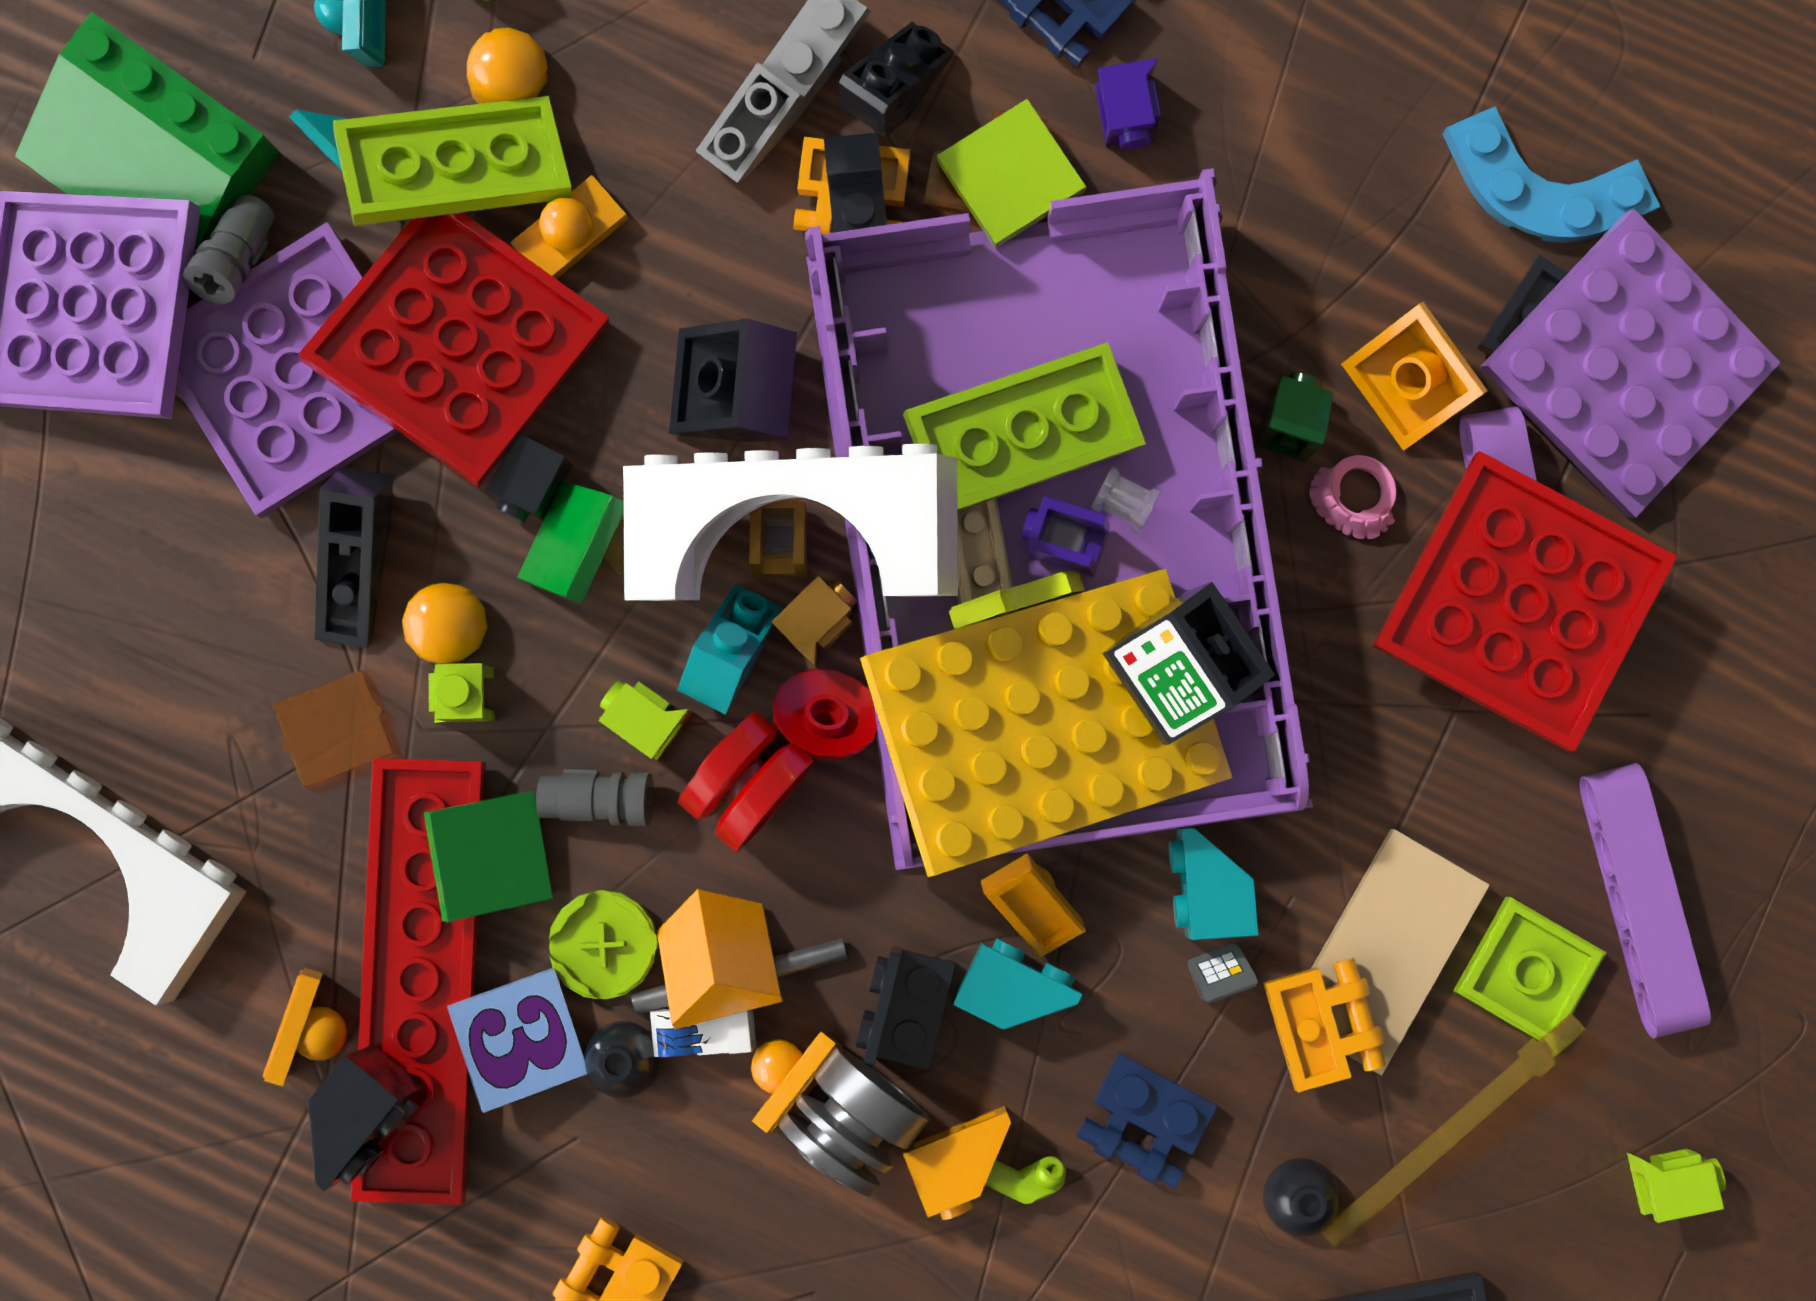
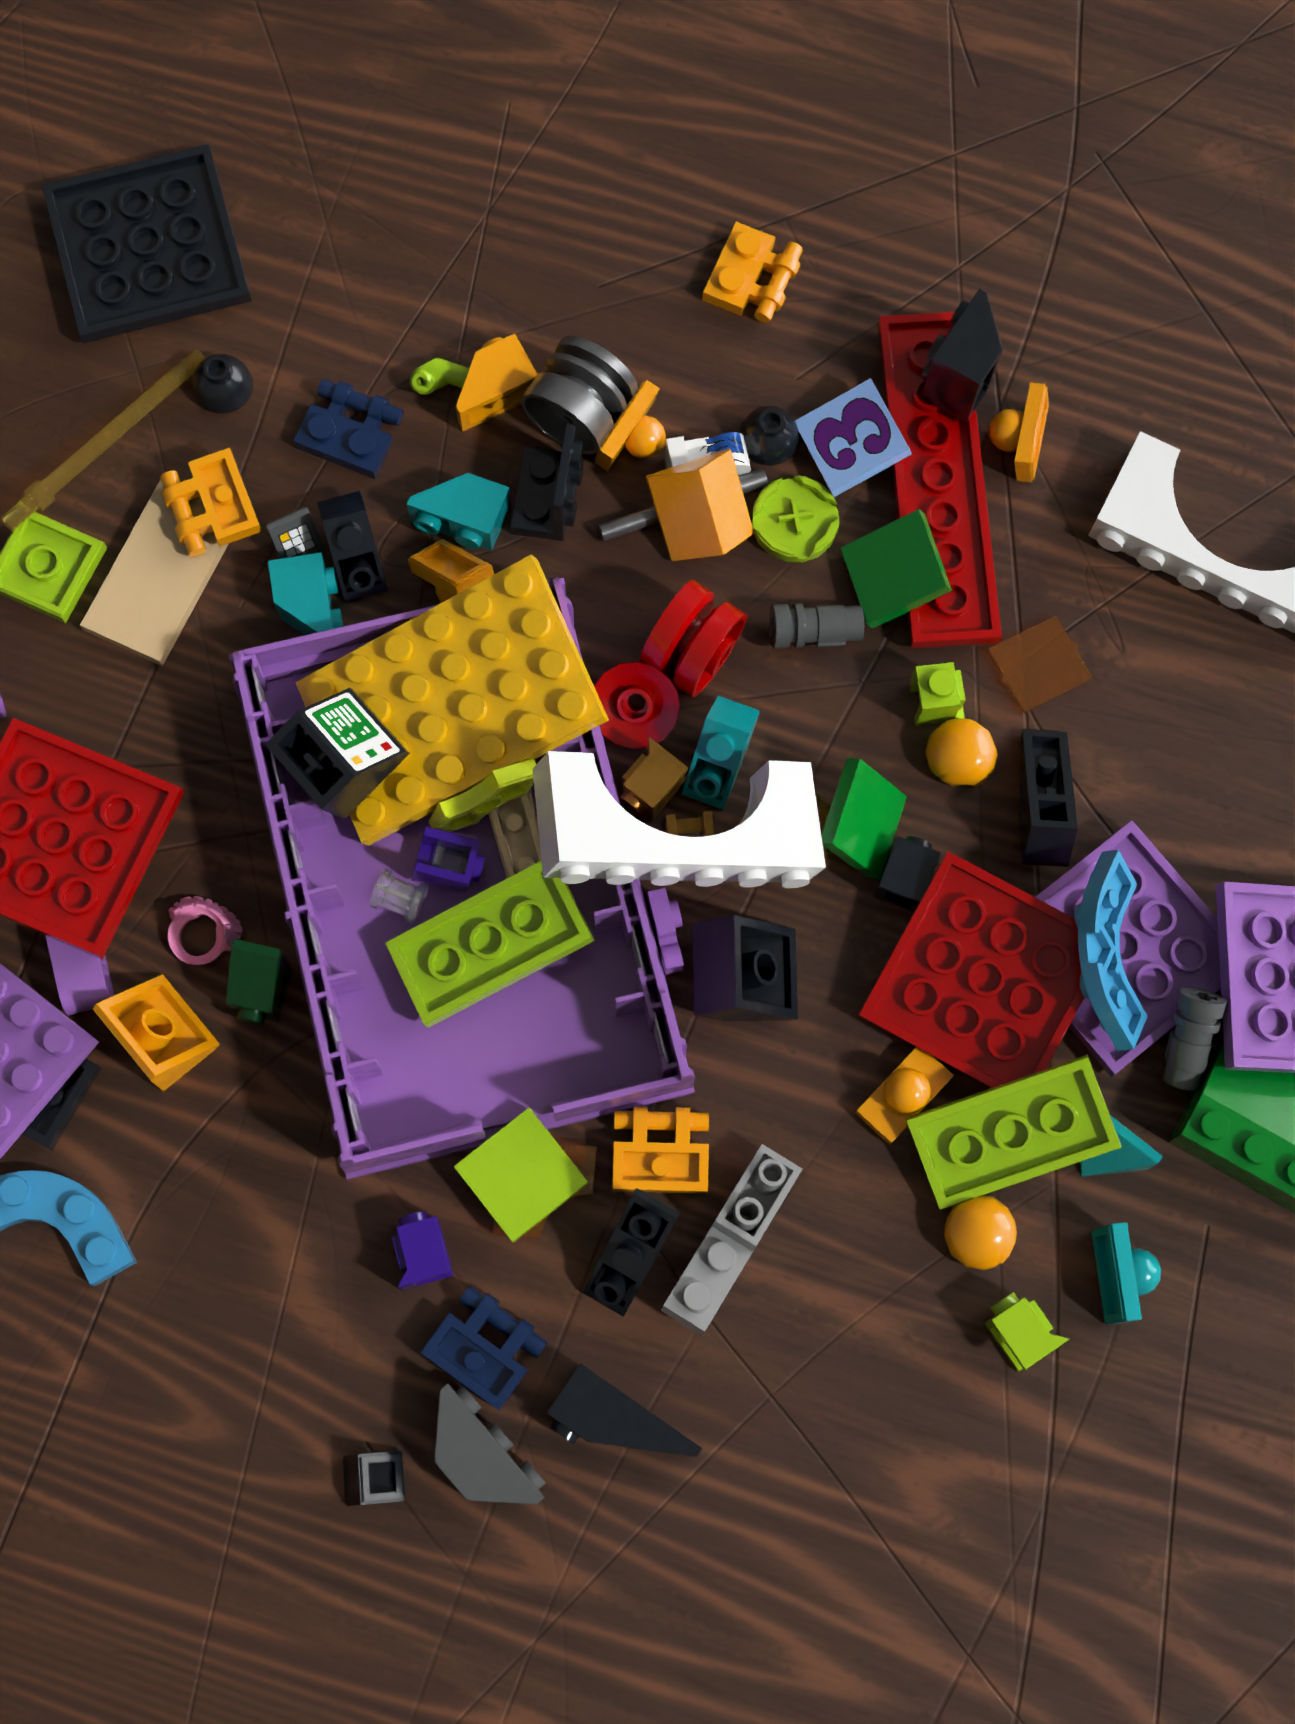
camera: 165 degrees right, 10 degrees down
lime window [598,680,693,761] -> none
black slope [824,132,887,233] -> none
none -> black slope [317,491,388,602]
none -> medium lavender plate [647,888,684,975]
none -> dark azure plate [1075,849,1148,1051]

